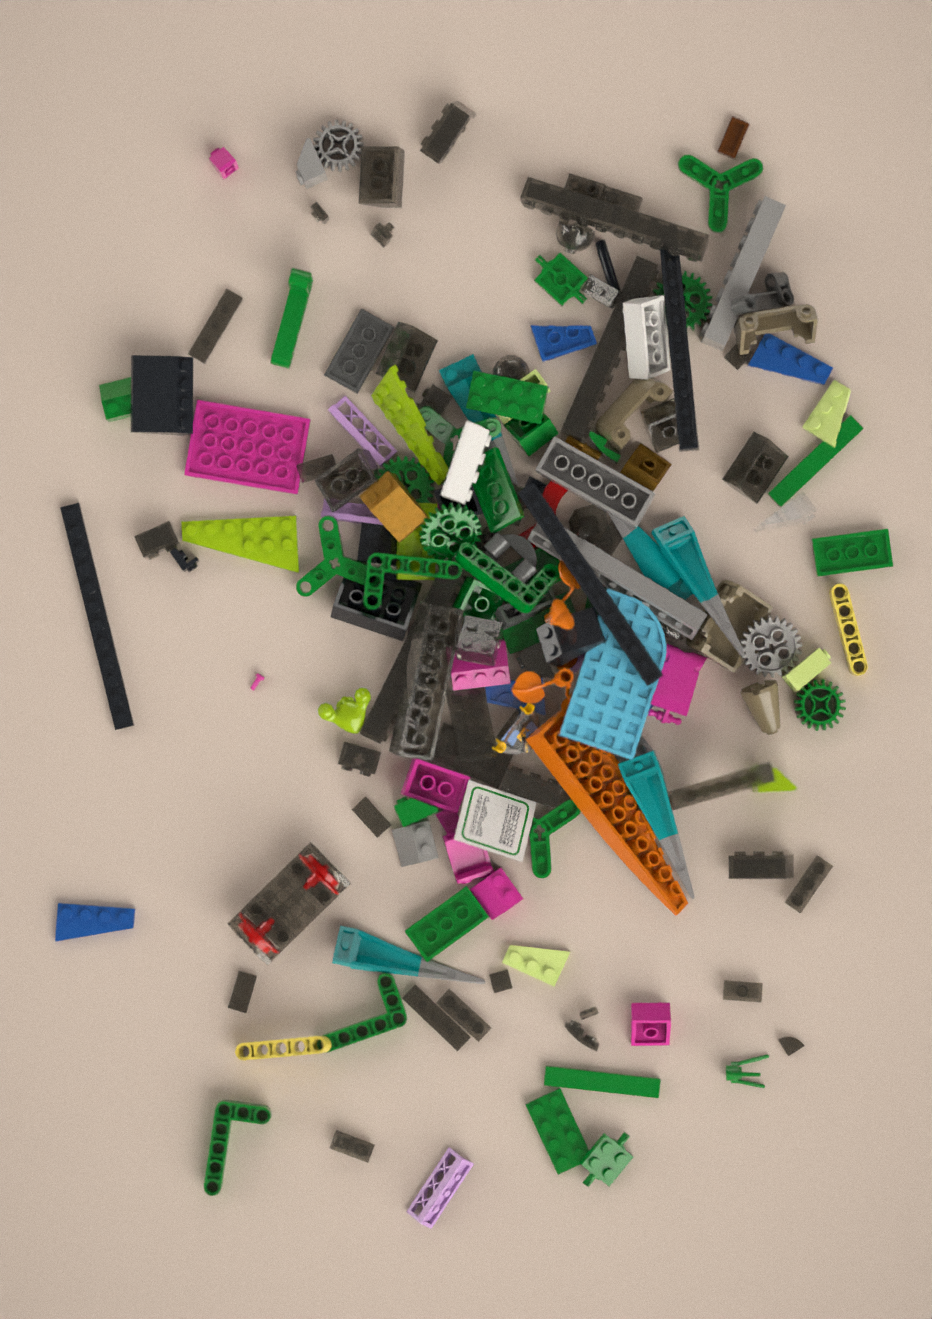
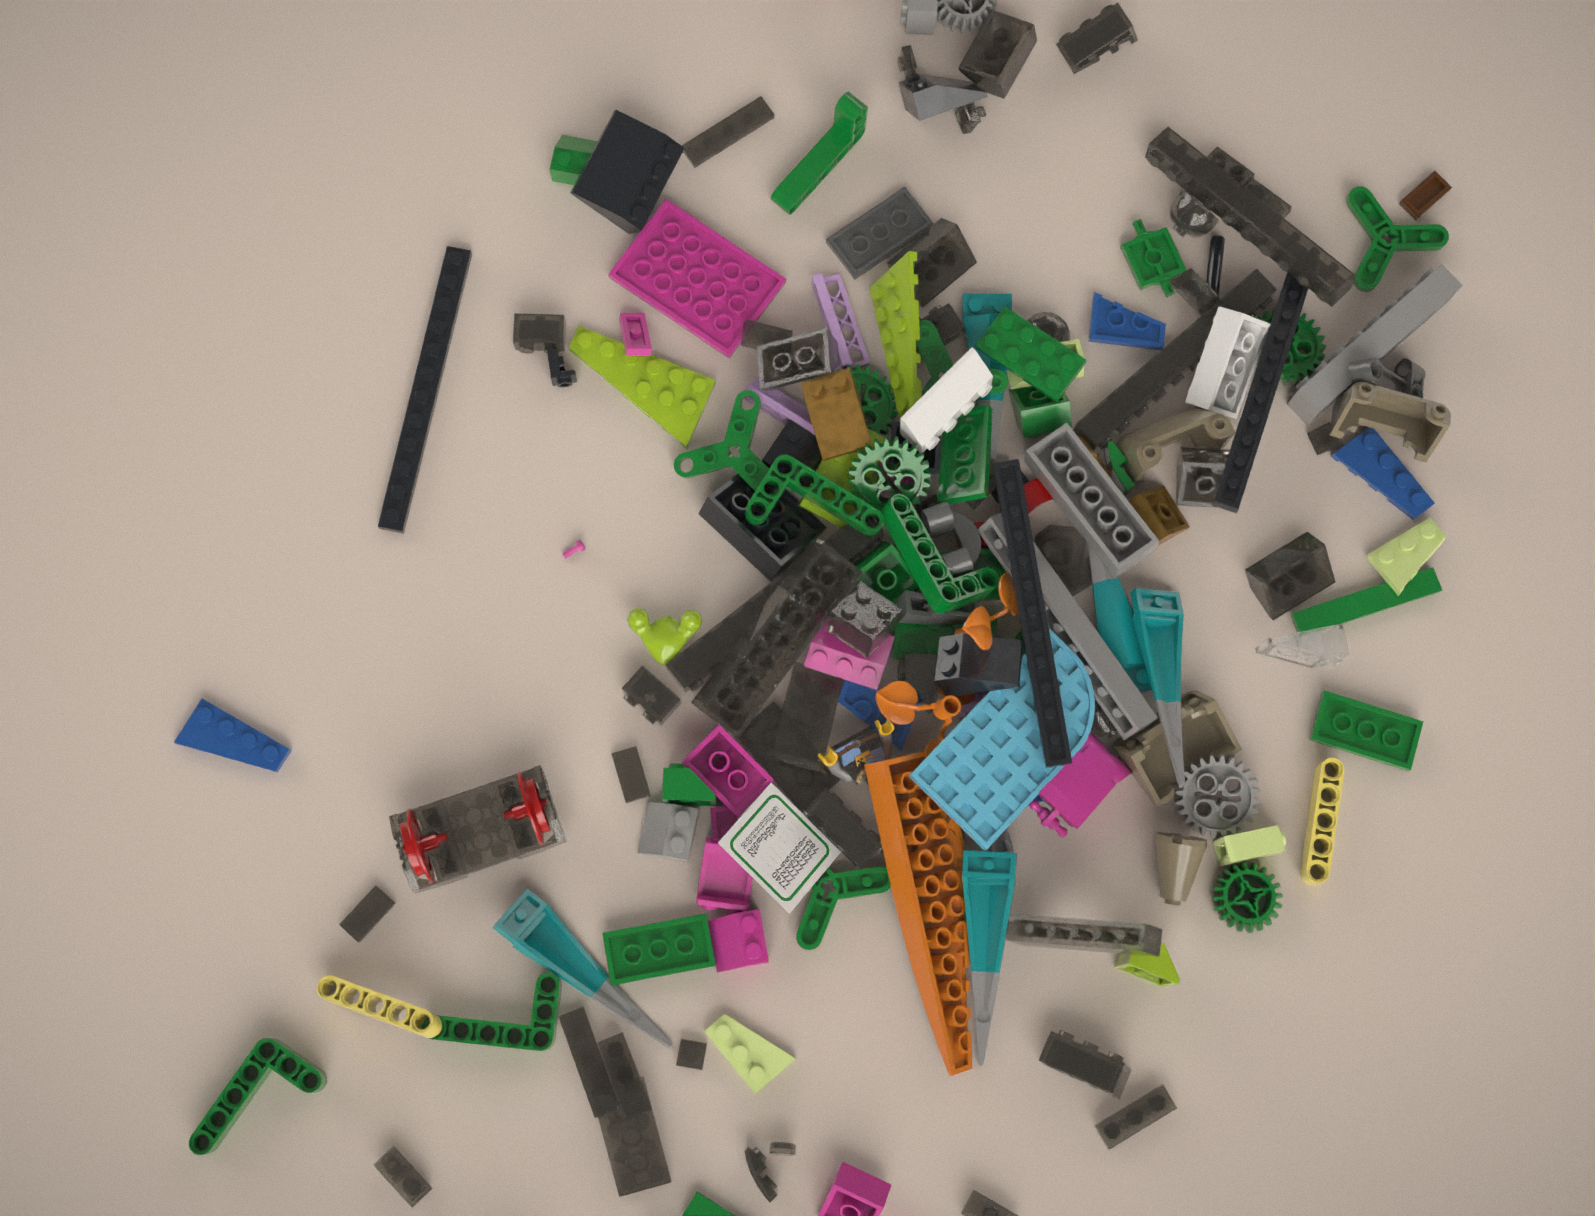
camera: 25 degrees right, 10 degrees down
none -> clear smoke plate [592,1076,672,1197]
none -> dark pink plate [619,313,652,356]
none -> slope [898,73,988,121]

